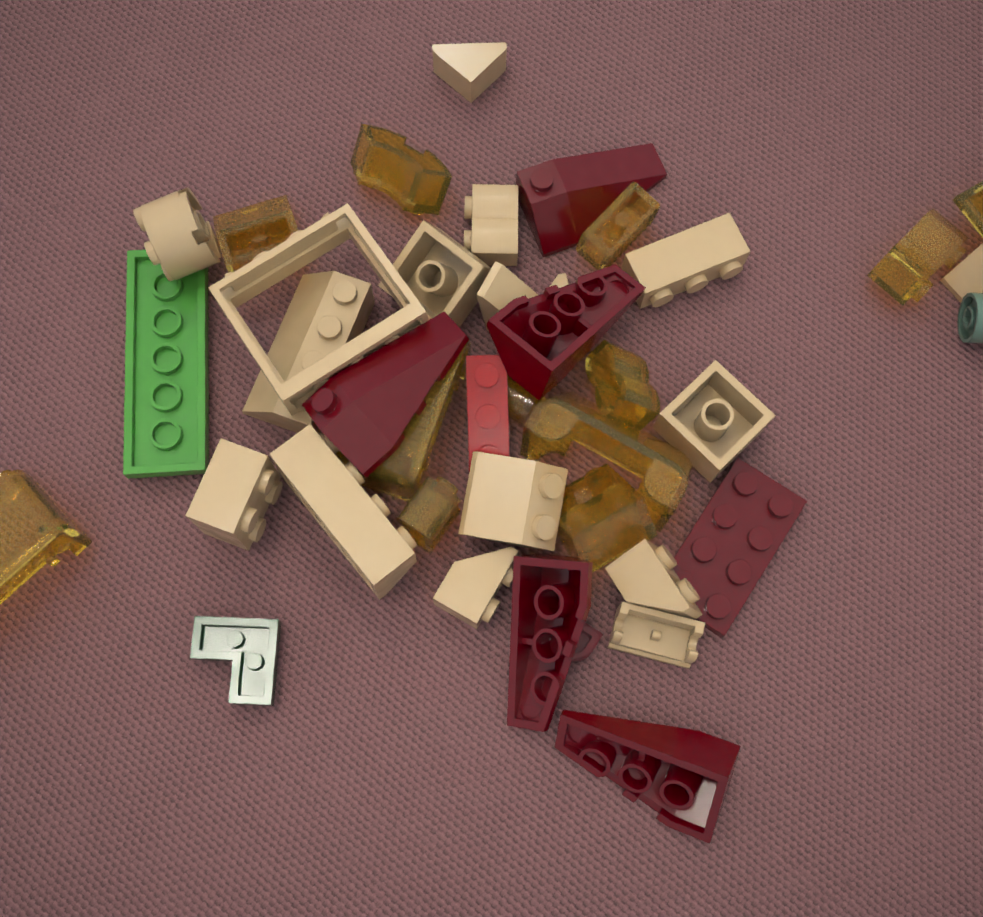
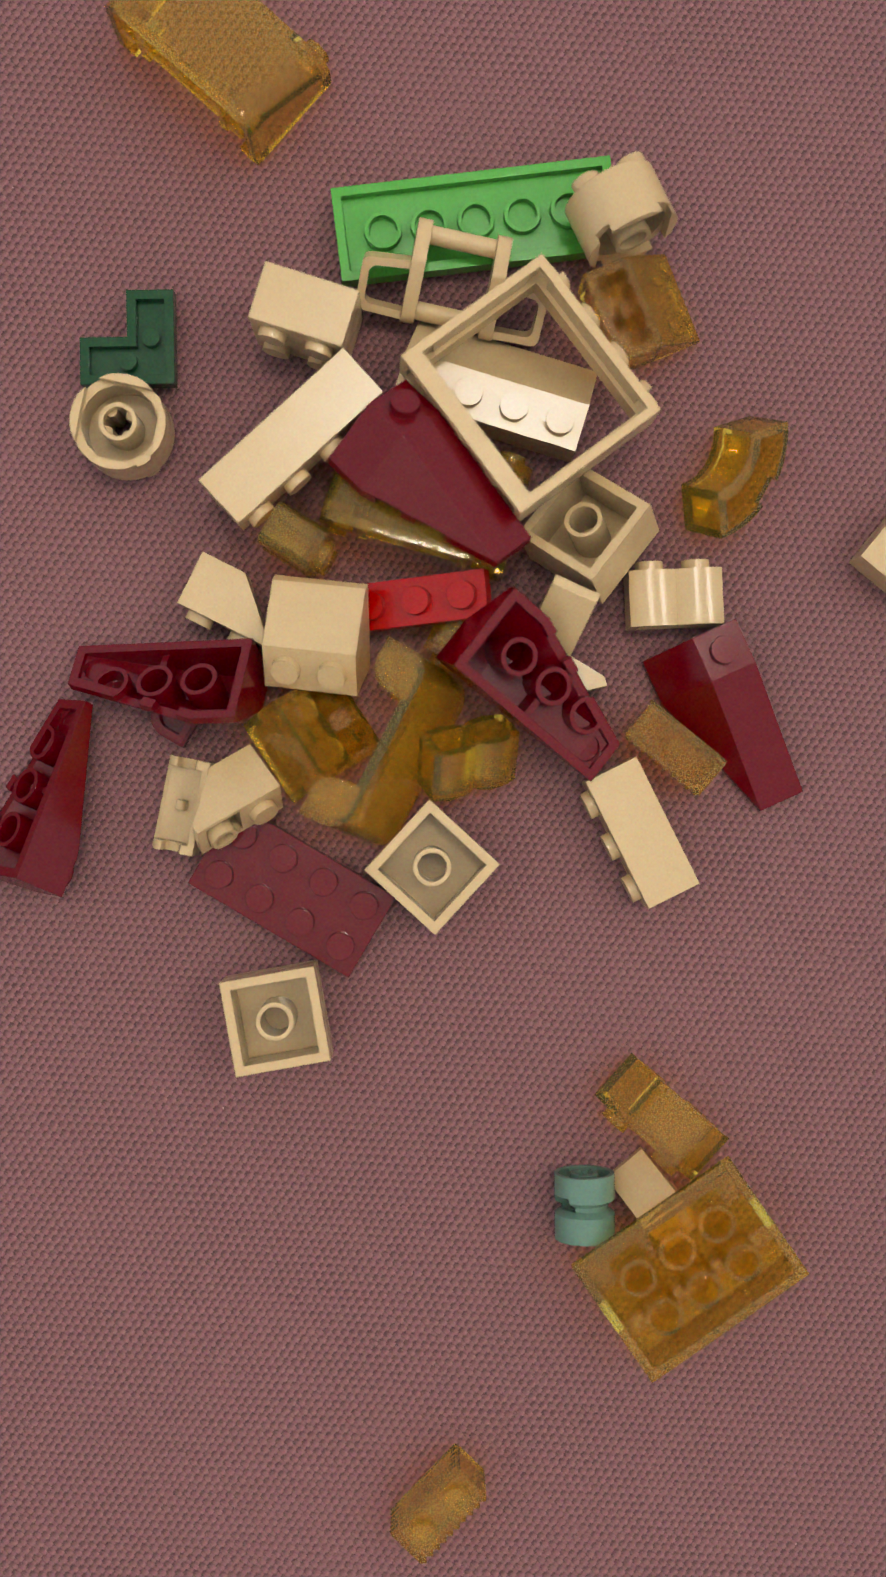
camera: 90 degrees right, 15 degrees up
none -> tan brick [69,373,175,481]
none -> tan brick [219,960,334,1077]
none -> tan bar [357,217,546,346]

